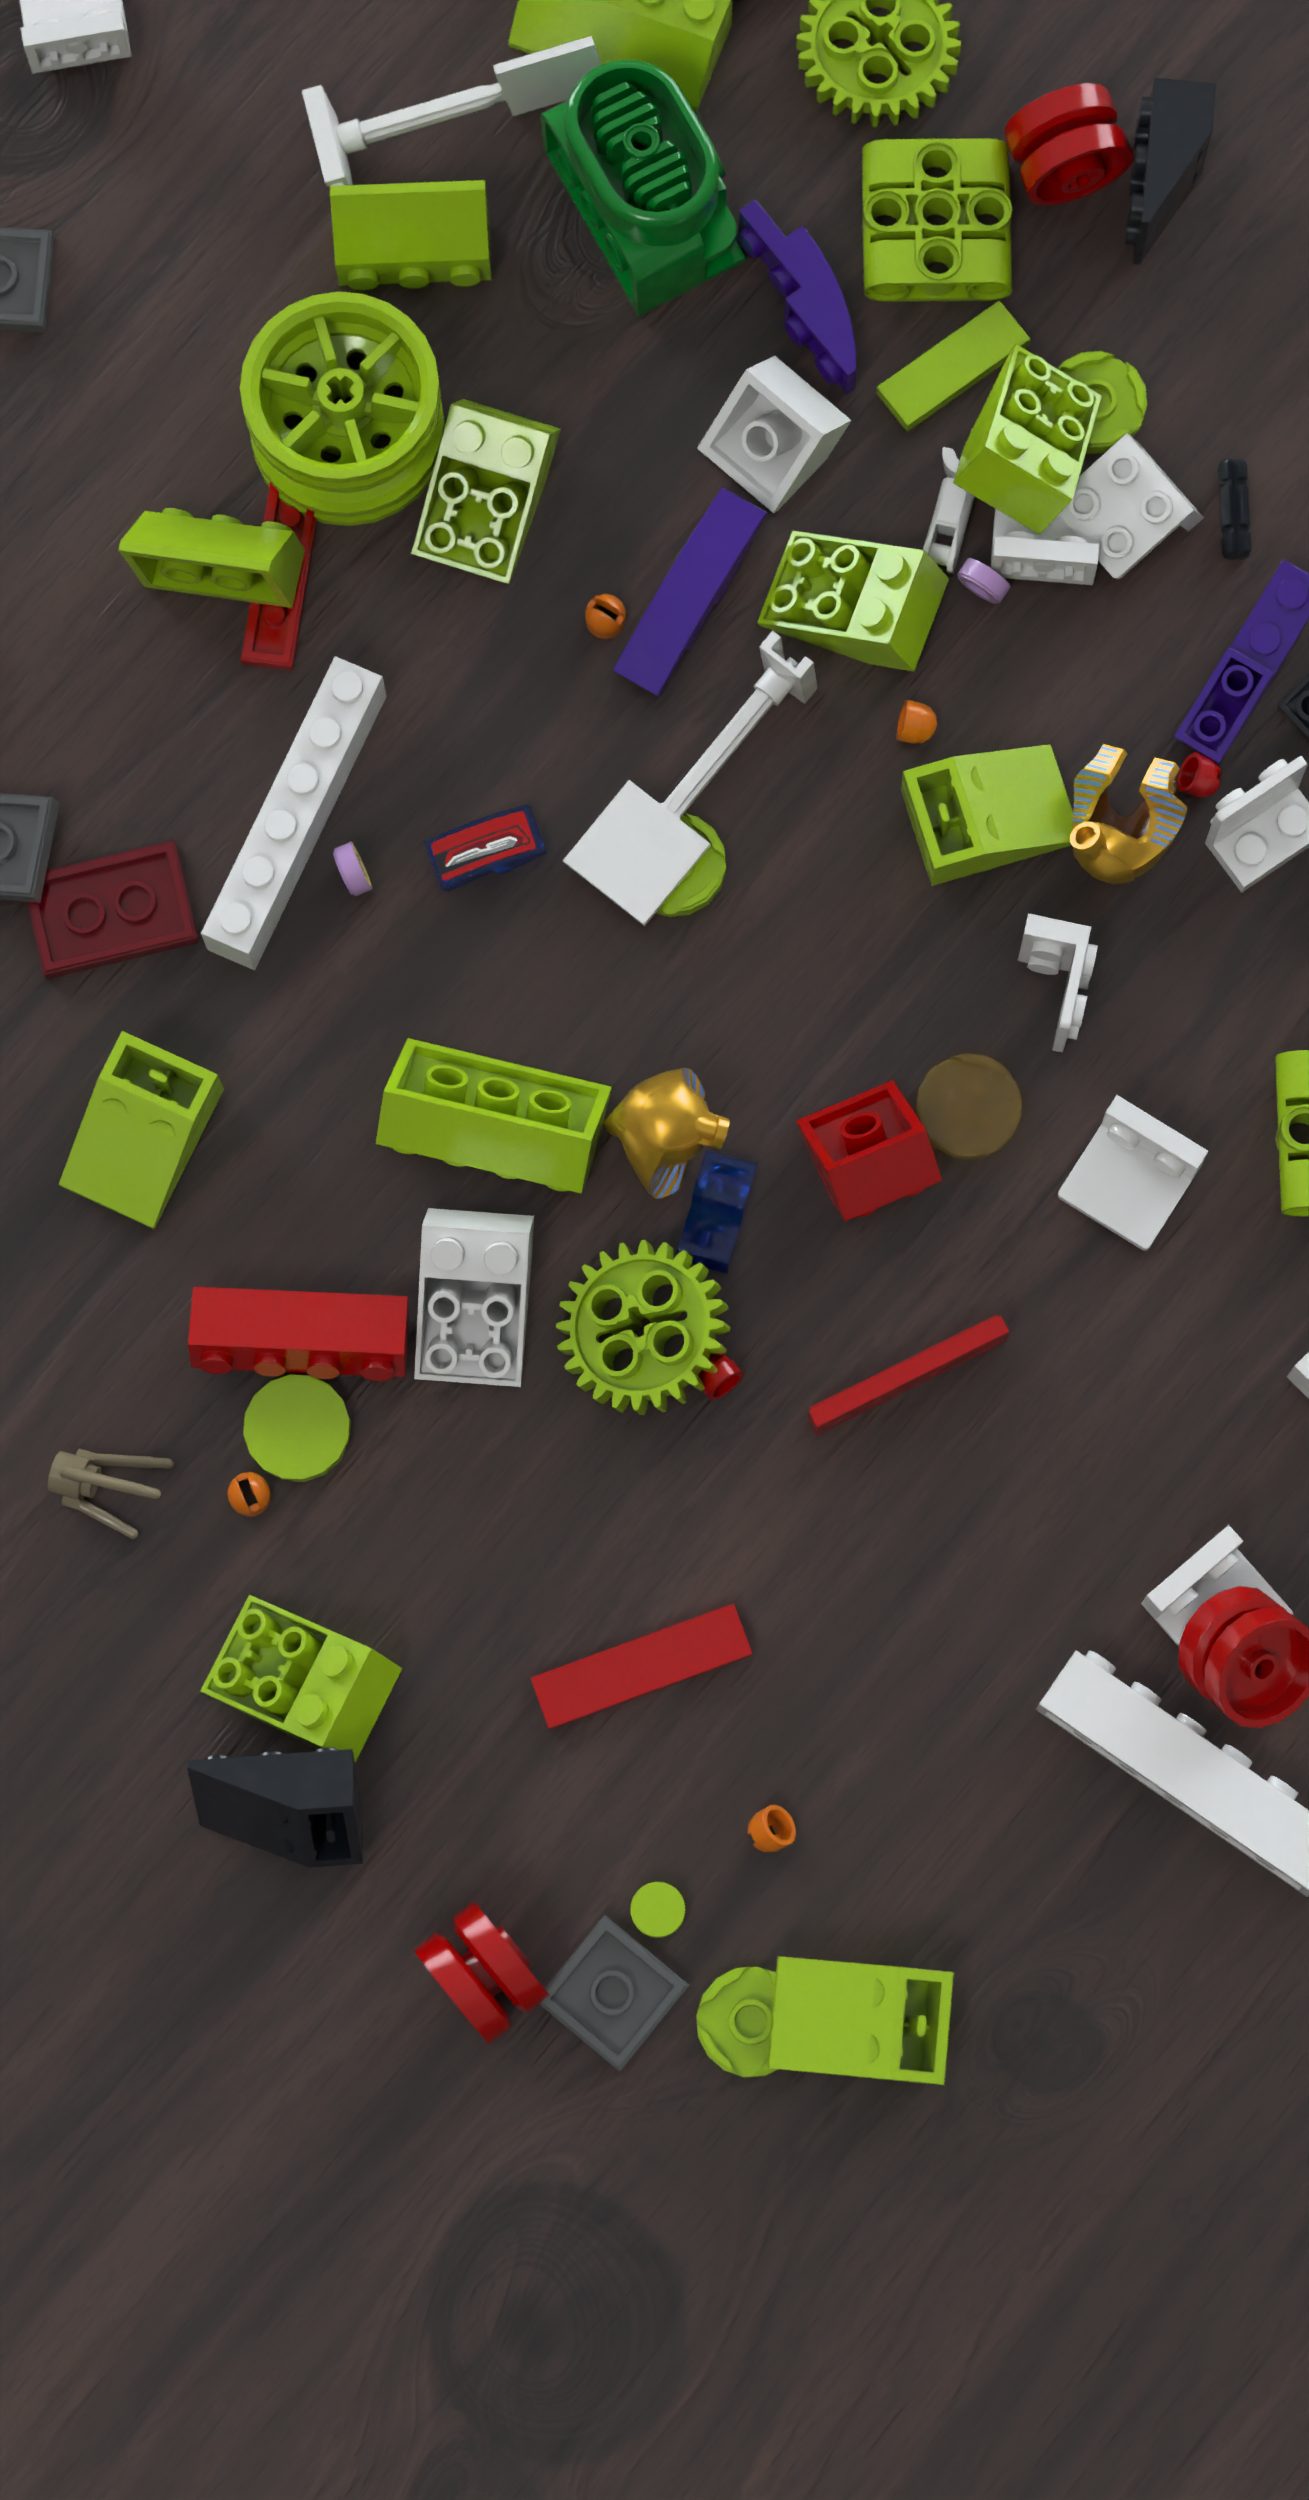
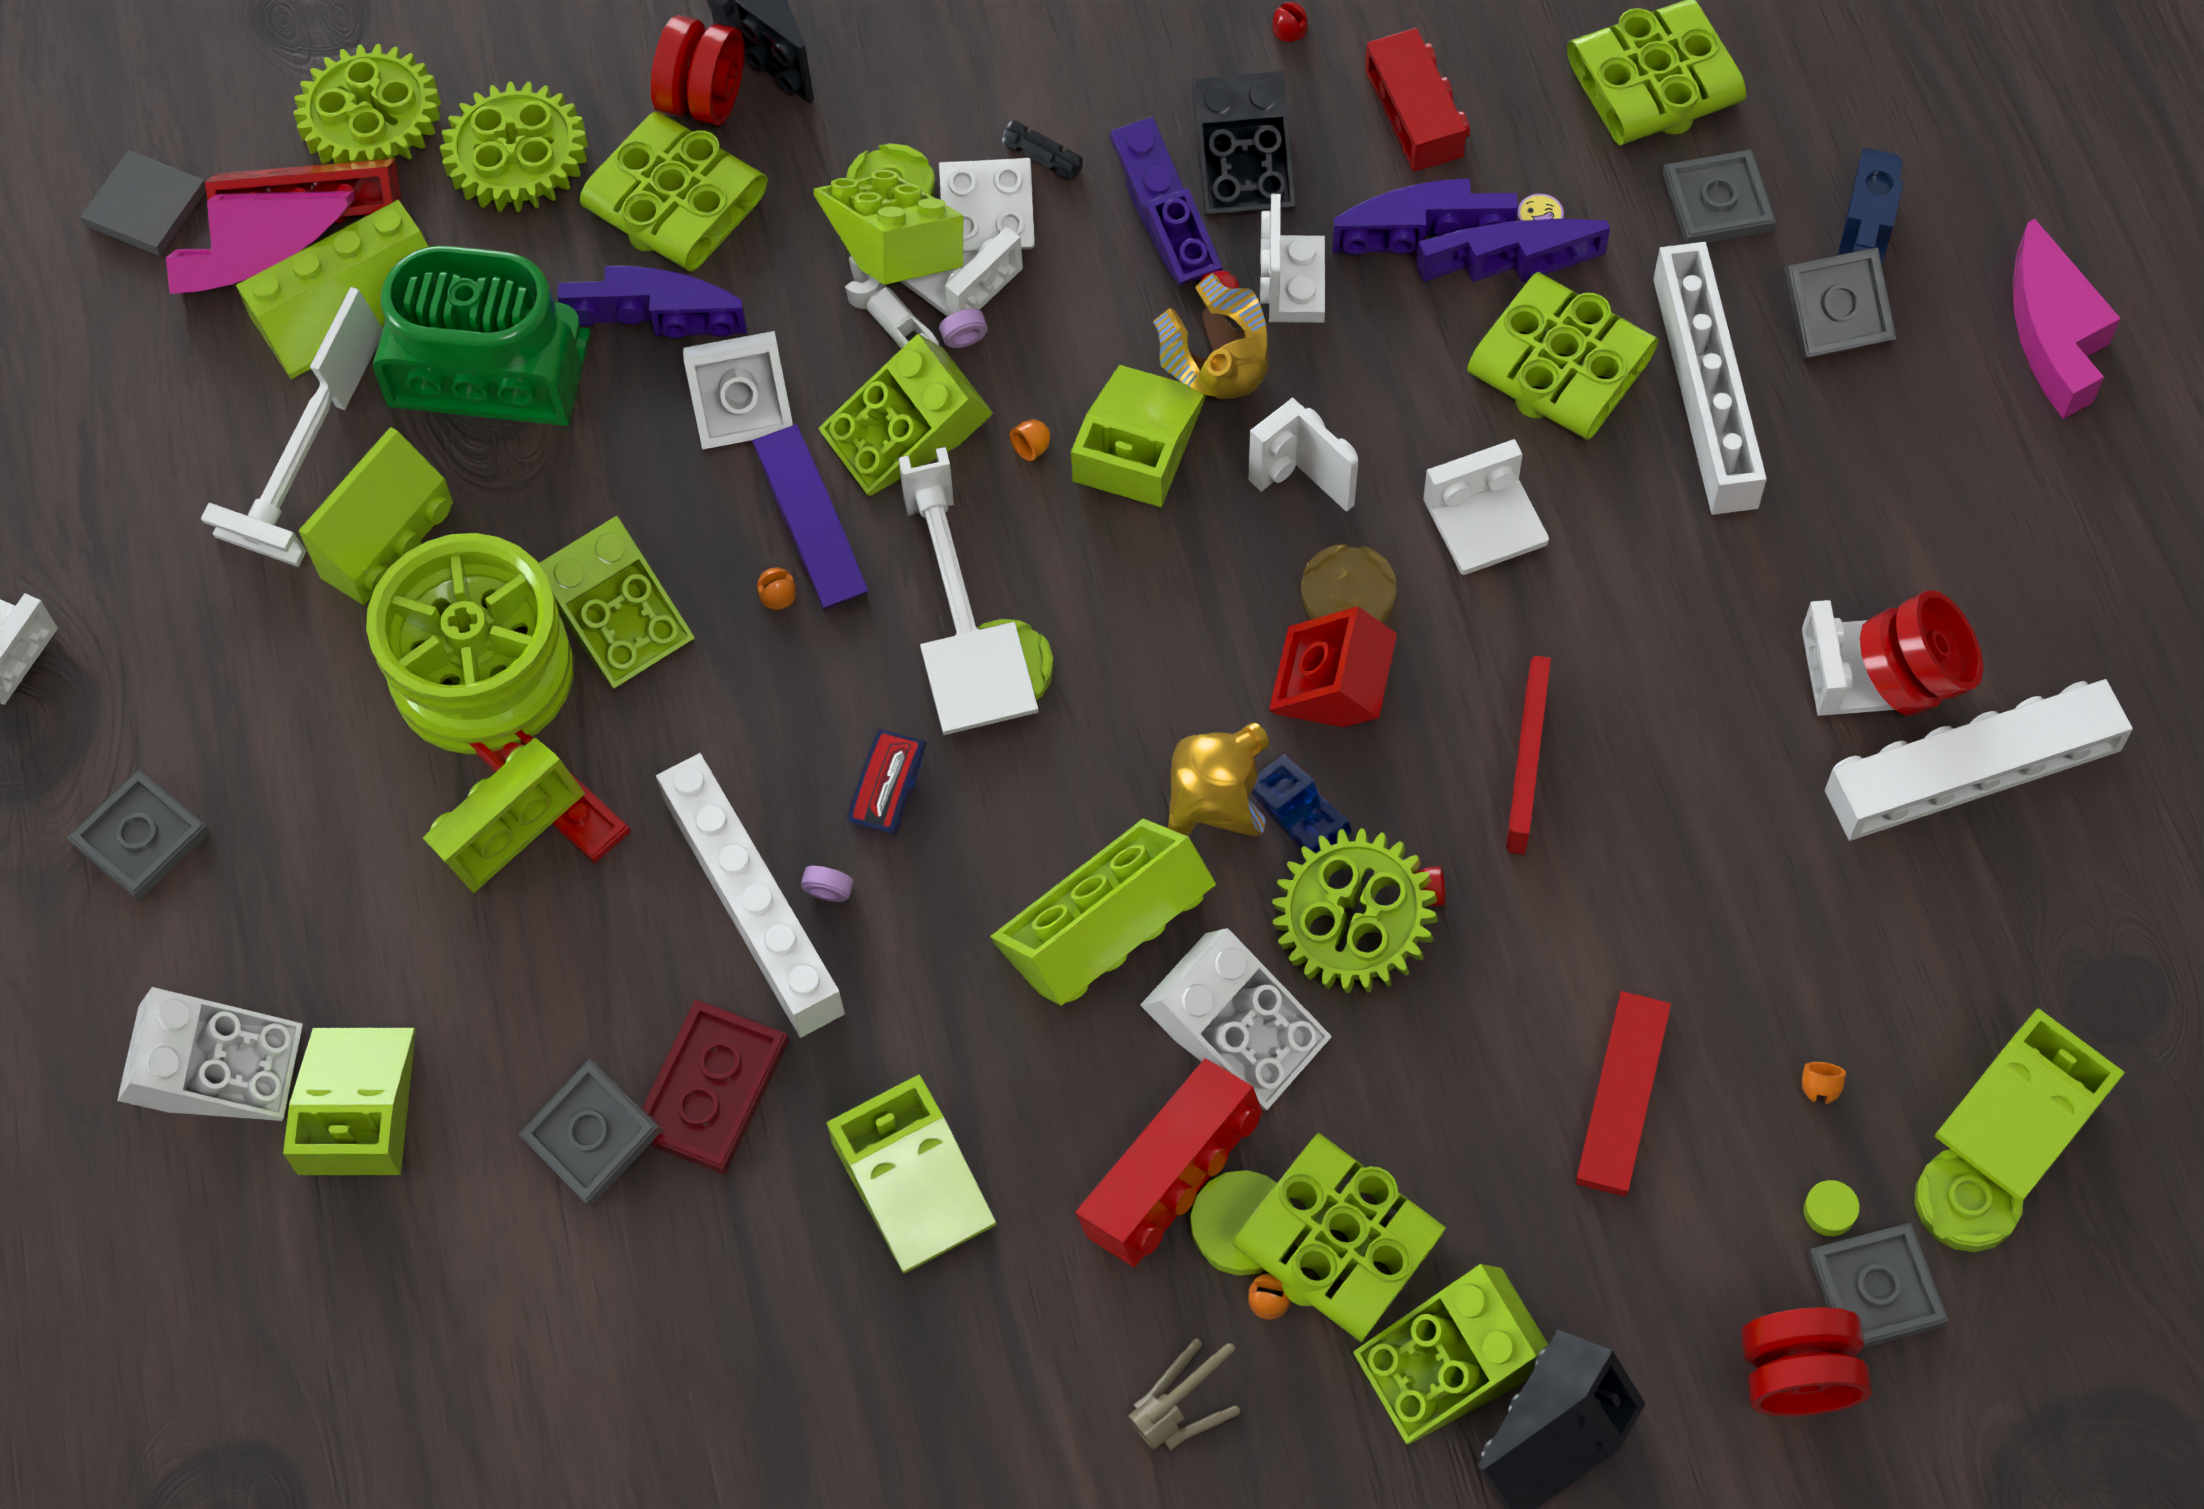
camera: 55 degrees left, 15 degrees down
lime tile [876,300,1030,432] -> none
none -> lime connector [1232,1133,1447,1342]

